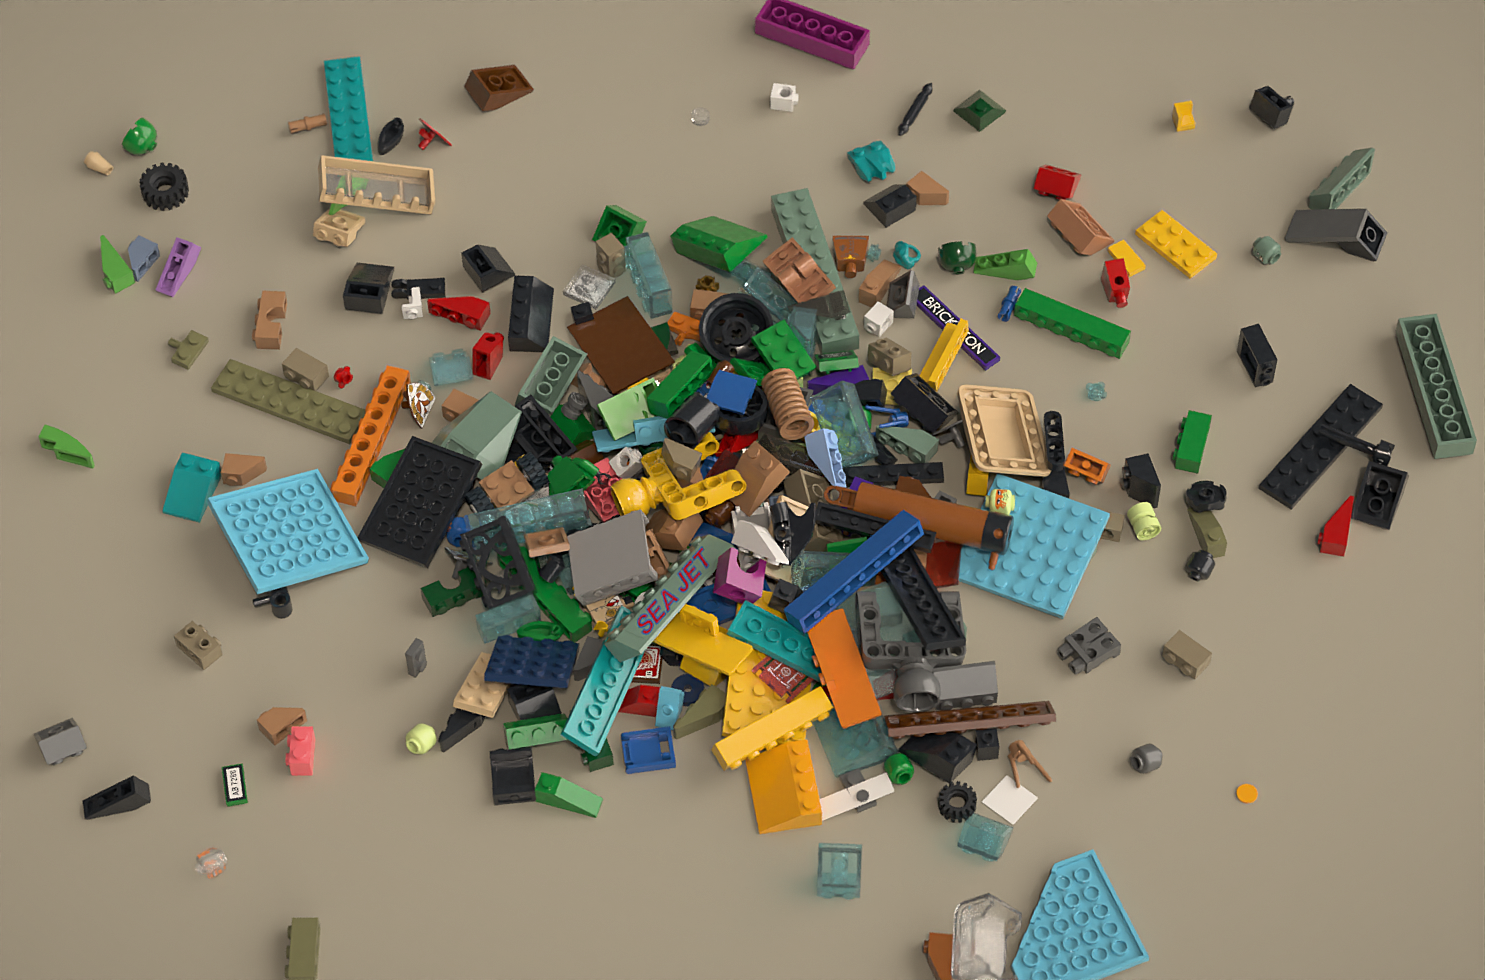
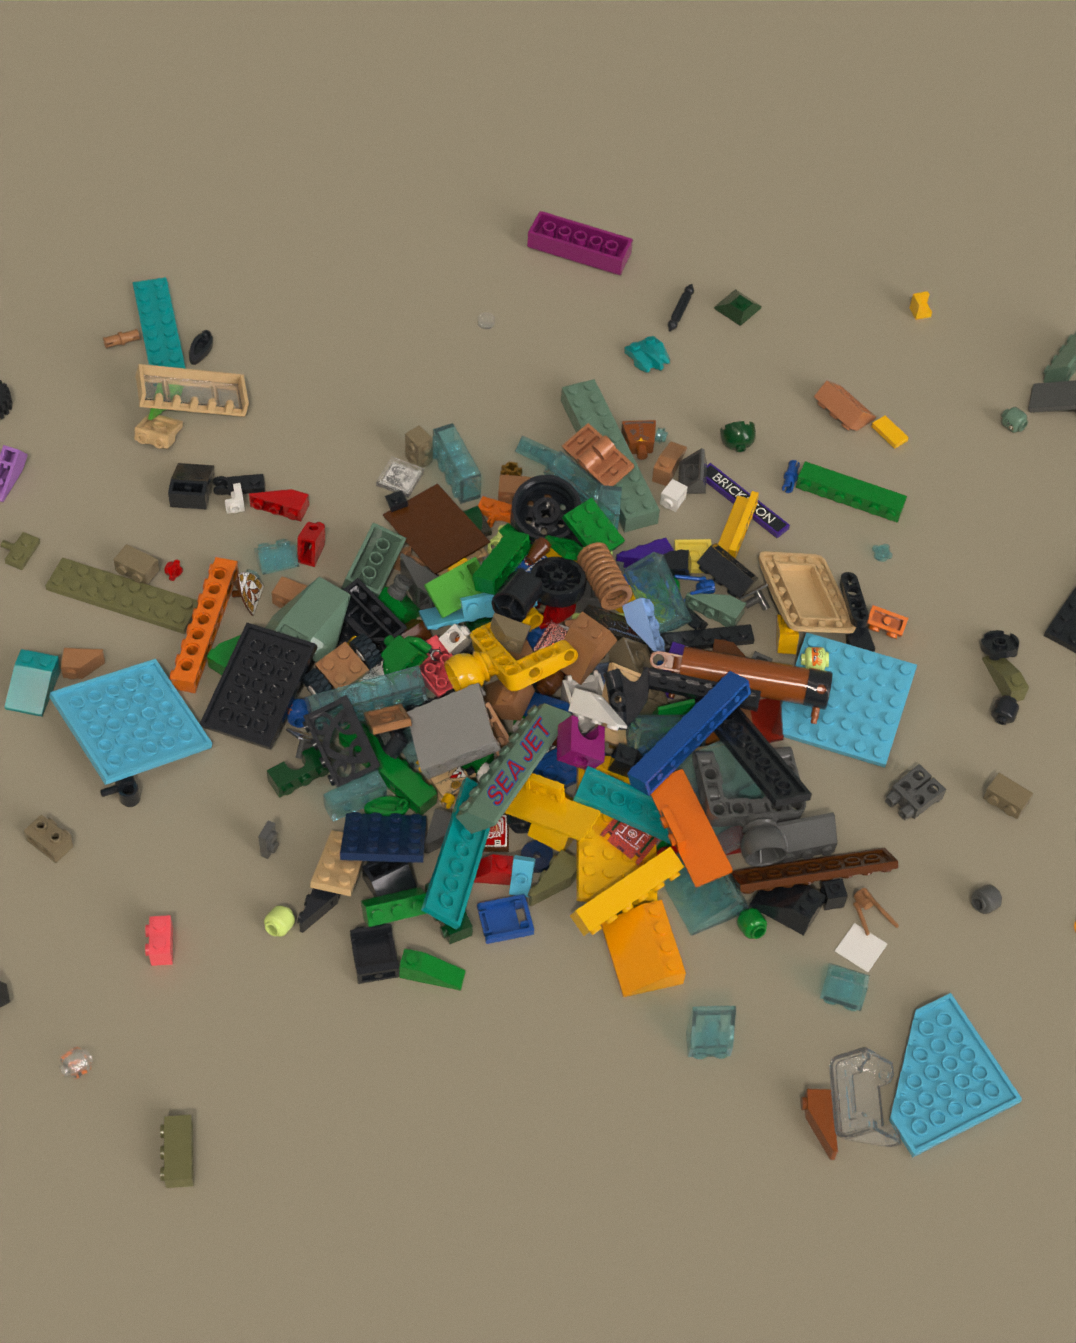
camera: 10 degrees left, 0 degrees up
tile [222,763,248,807] -> none
medium nougat arch [252,291,288,350] -> none
medium nougat slope [257,707,307,746] -> none
red shield [418,118,452,150] -> none
black slope [461,244,515,292] -> none
reddish brown slope [464,65,534,111] -> none
black slope [508,275,554,352] -> none
green slope [592,205,647,255] -> none
green slope [670,216,767,272] -> none
blue slope [707,370,757,415] -> none
white brick [770,83,799,112] -> none
clear smoke slope [786,290,850,320] -> none
green container [814,350,859,374] -> none
white sticker [820,772,895,821] -> none
dark grey plate [840,768,877,813] -> none
black slope [863,184,917,228] -> none
dark tan brick [868,337,912,376] -> none
teal piece [893,241,921,269] -> none
medium nougat slope [906,171,949,205] -> none
black tyre [938,781,977,823] -> none
bright green slope [973,249,1037,280] -> none
red slope [1033,164,1082,200] -> none
dark tan brick [1100,510,1125,542] -> none
red torso [1101,258,1130,308] -> none
black slope [1120,453,1161,508] -> none
yellowish green wheel [1127,502,1162,540] -> none
yellow plate [1135,210,1217,279] -> none
green brick [1172,410,1212,474] -> none
black window [1237,324,1278,387] -> none
black brick [1249,86,1294,129] -> none

